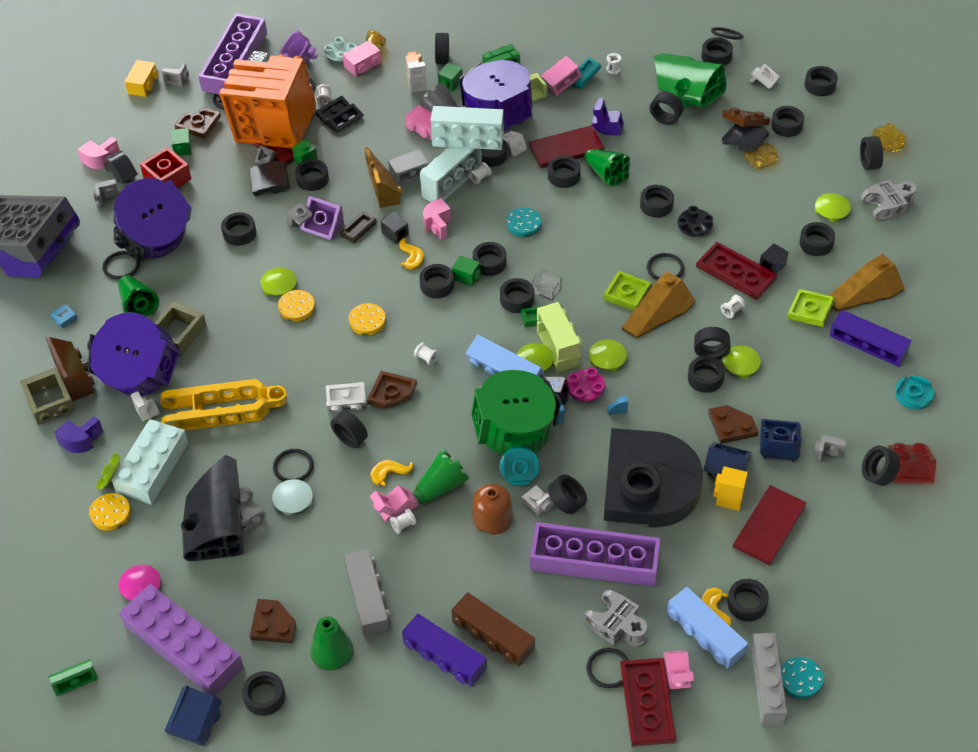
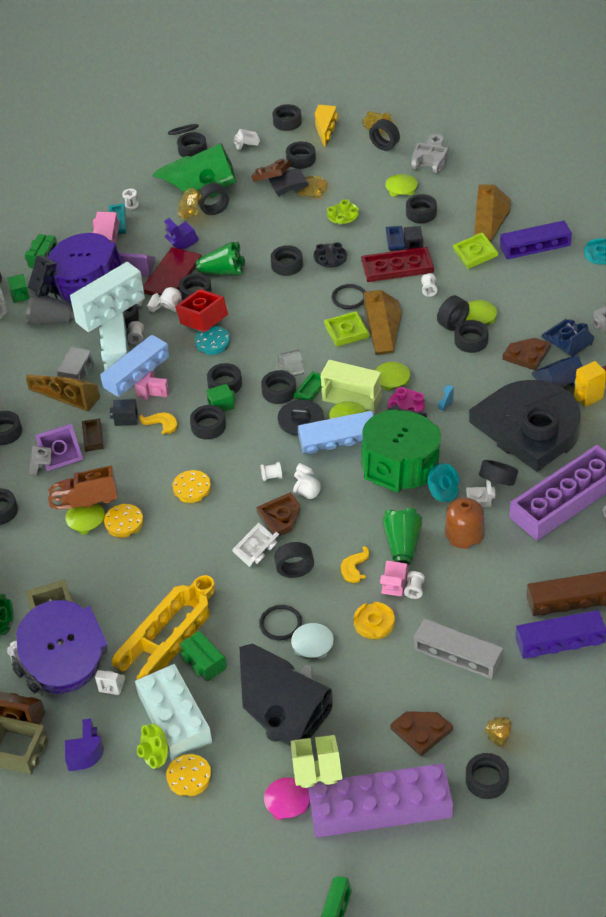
camera: 45 degrees left, 5 degrees down
dark blue slope [164,685,222,746] -> none
green cone [310,616,353,671] -> none
bright pink brick [405,105,432,140] -> none
none -> black bracket [28,255,57,297]
none -> dark orange brick [48,465,118,510]
none -> light blue brick [100,335,170,397]
none -> medium lavender slope [119,253,155,276]
none -> white piece [147,287,182,313]
none -> red brick [175,289,228,332]
none -> clear yellow dish [177,188,201,219]
none -> green brick [180,631,227,681]
none -> black shield [278,400,324,436]
none -> yellowish green piece [291,735,342,788]
none -> white piece [293,463,321,499]
none -> yellow slope [315,104,339,146]
none -> lime dish [327,199,360,224]
none -> yellow tile [354,602,395,639]
none -> dark blue tile [385,226,405,251]
none -> clear yellow cone [485,717,512,747]

